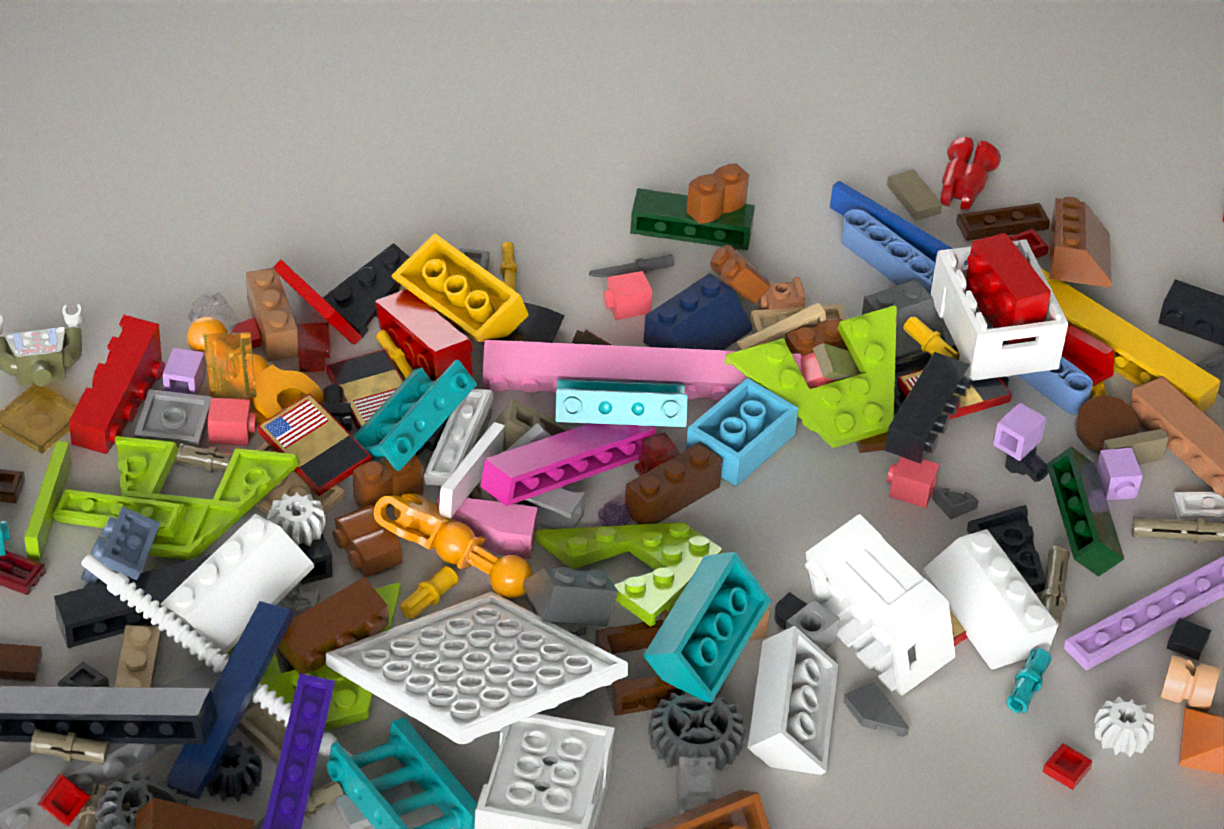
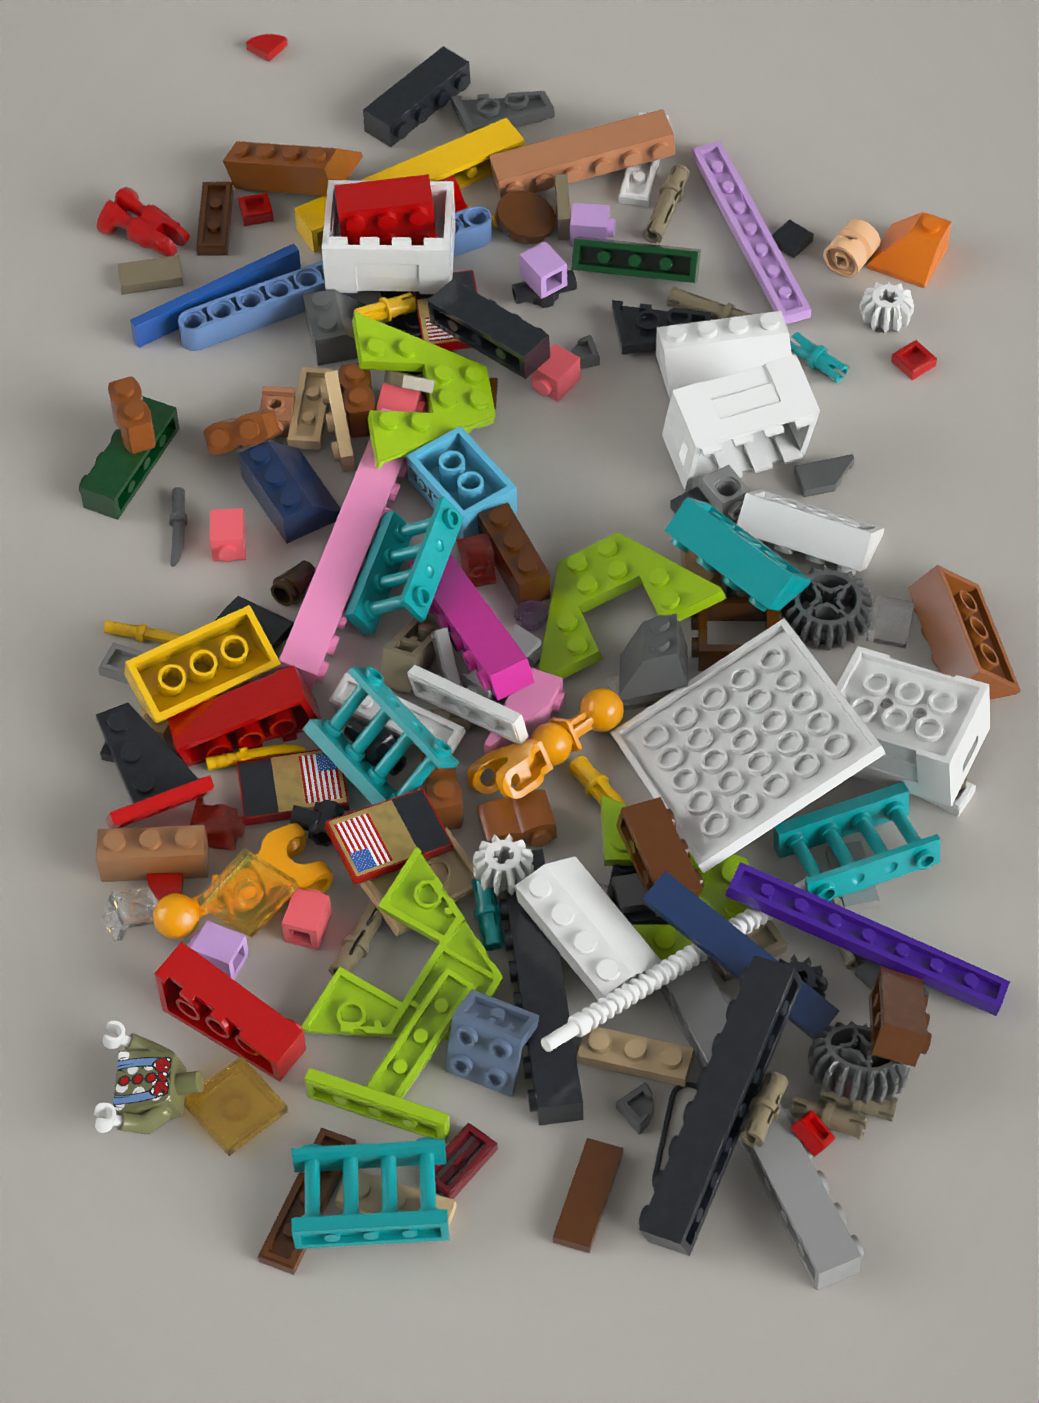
camera: 70 degrees left, 10 degrees up
light grey plate [134,389,213,448] -> none

